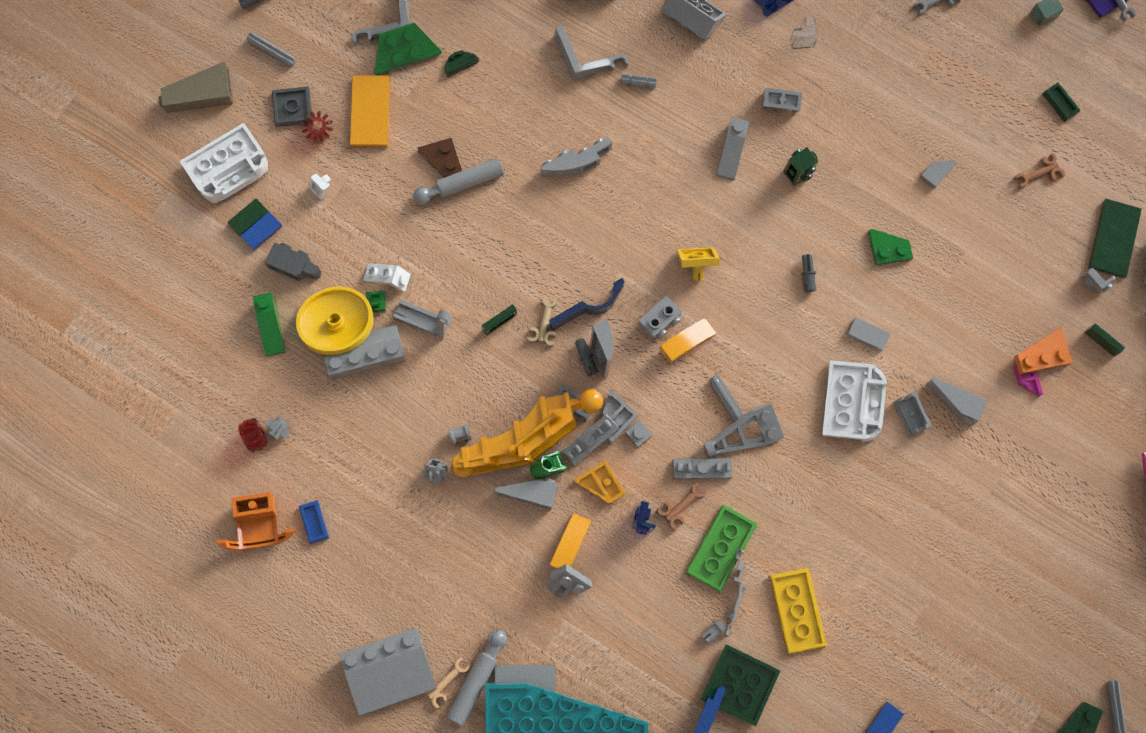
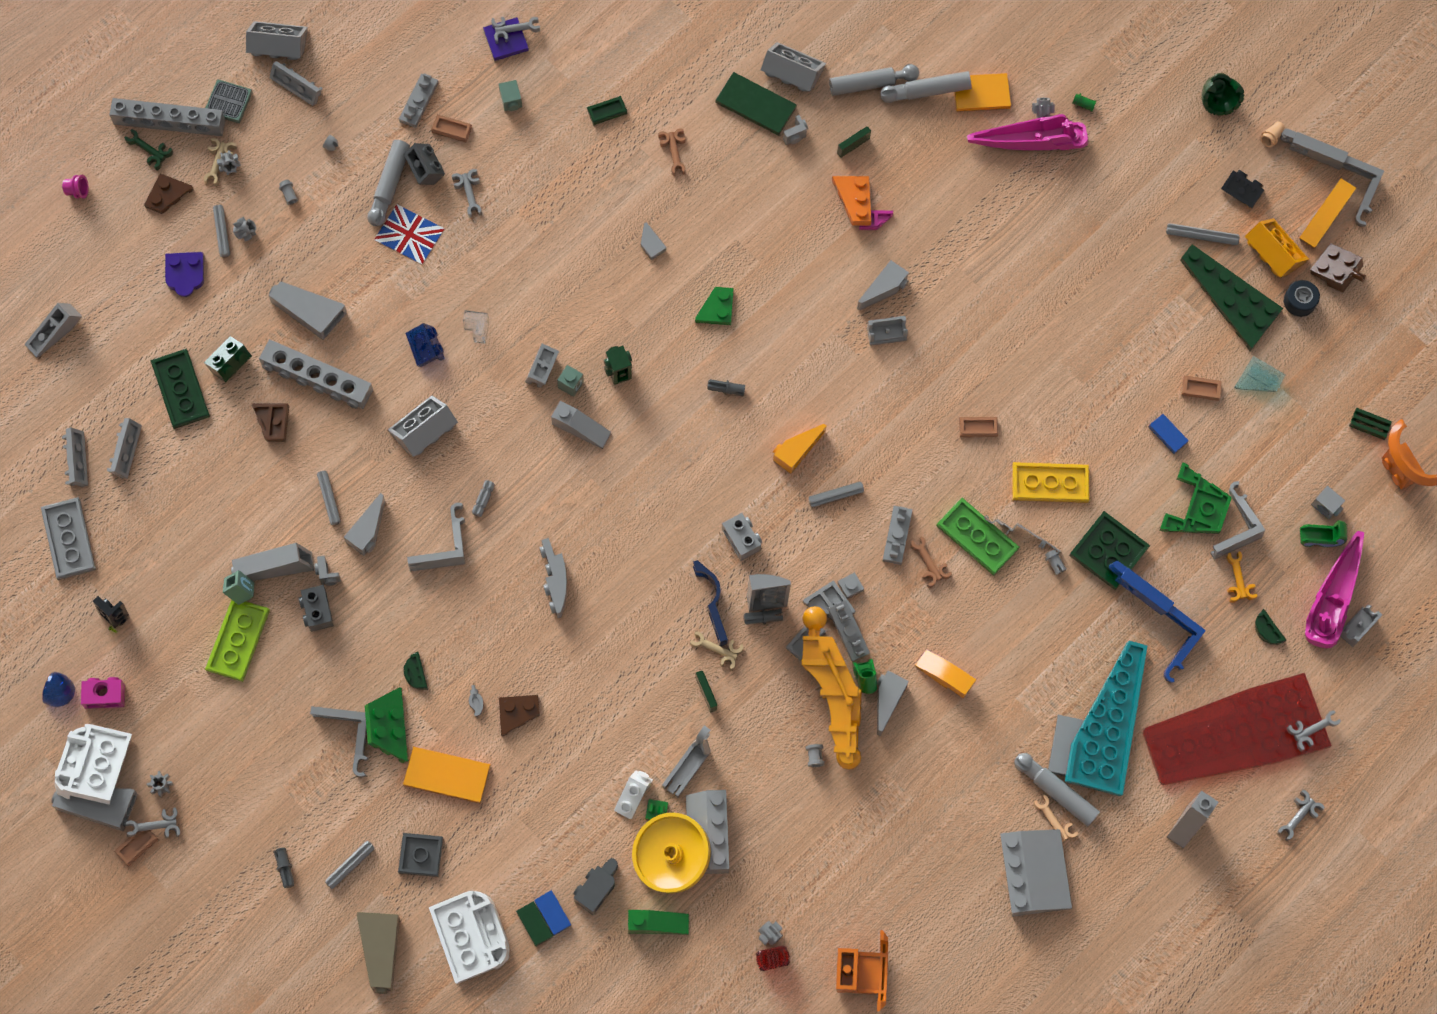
camera: 75 degrees left, 5 degrees down
blue tile [299,500,329,544] -> none
clear red gear [301,111,333,143] -> none
white tile [308,174,331,200] -> none
light grey piece [413,158,504,205] -> none
light grey gear [423,459,448,483] -> none
light grey hinge [547,564,592,598] -> none
light orange wing [574,460,626,504] -> none
clear blue bracket [632,501,656,535] -> none
light orange slope [660,319,716,364] -> none
yellow tile [677,247,720,281] -> none
light grey plate [703,402,784,458] -> none
white plate [822,360,887,442] -> none
light grey tile [847,317,890,351] -> none
none -> light grey piece [468,685,483,717]
none -> sand green brick [557,365,584,397]
none -> light orange slope [773,424,827,474]
none -> nougat tile [959,417,998,437]

